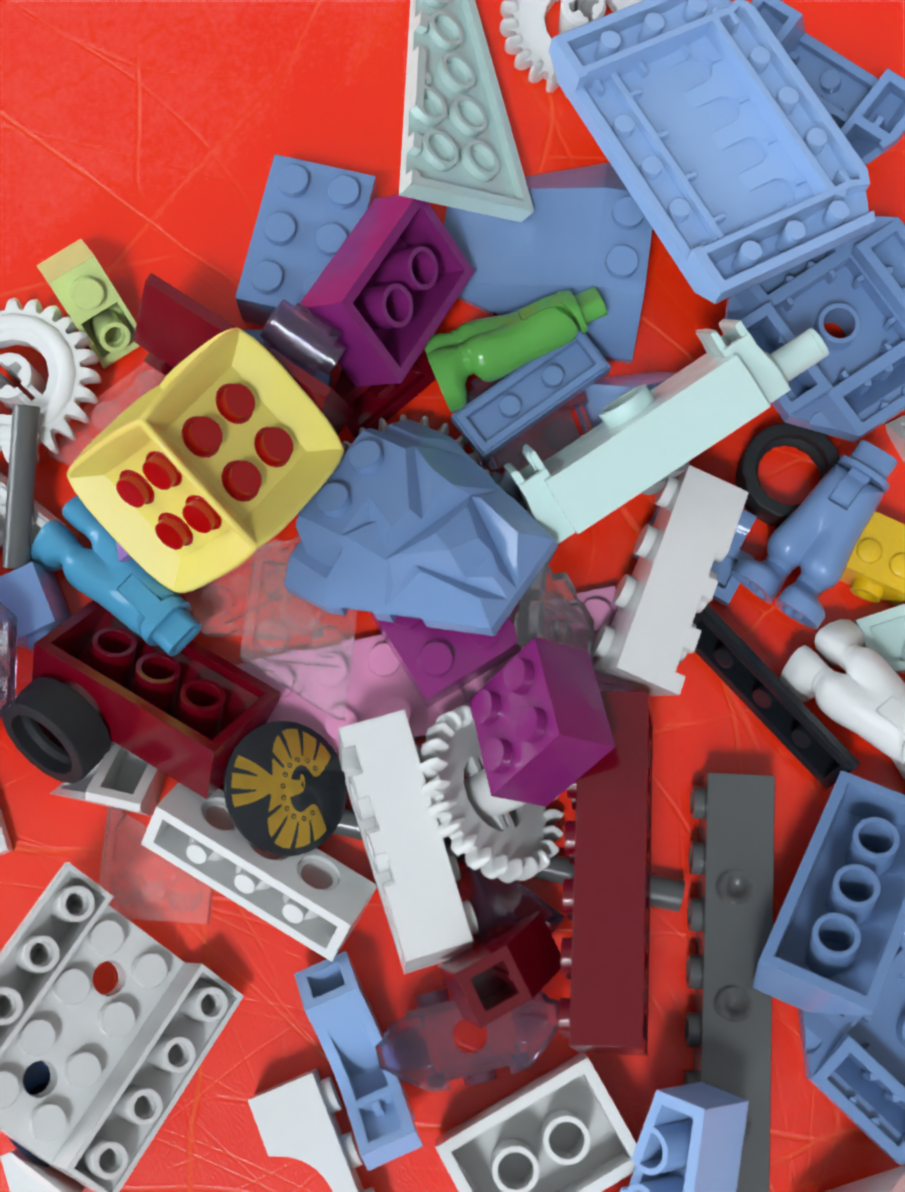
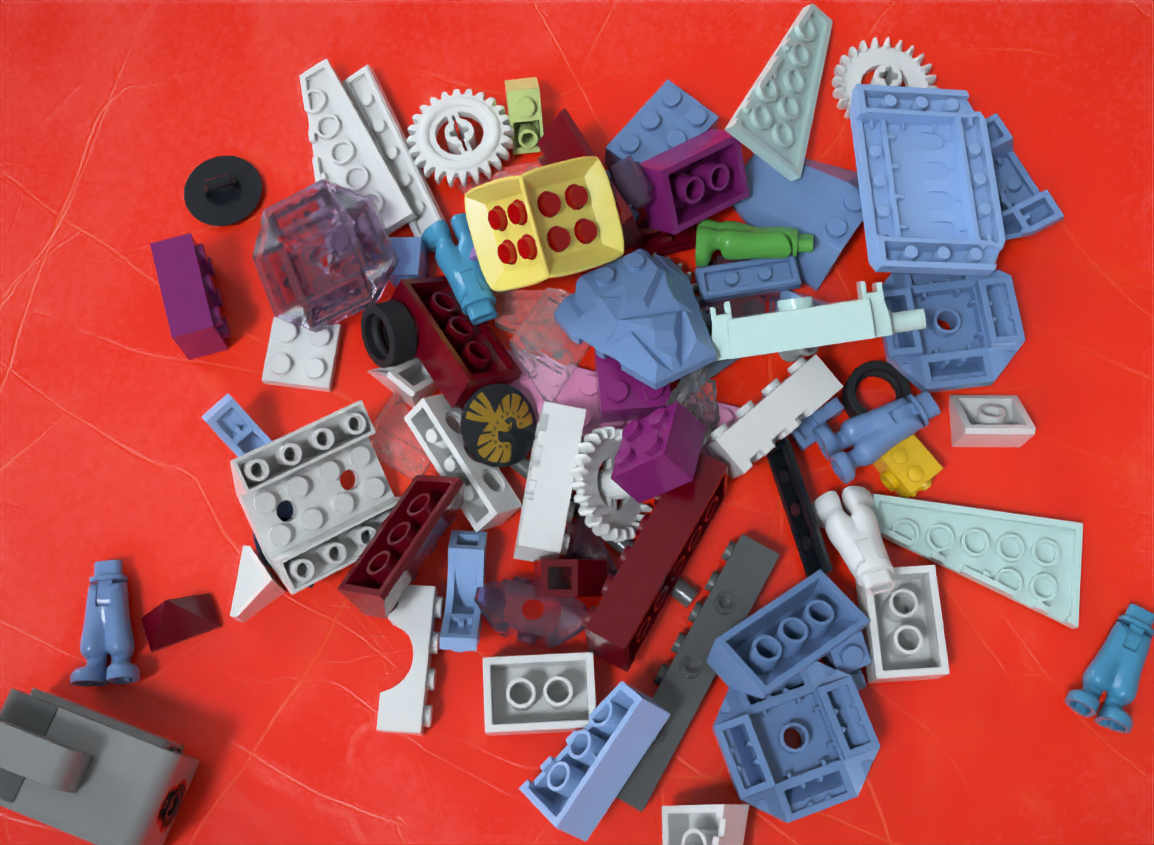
camera: 25 degrees right, 5 degrees down
dark grey piece [2,404,41,569] -> none
none -> dark red slope [337,475,464,619]

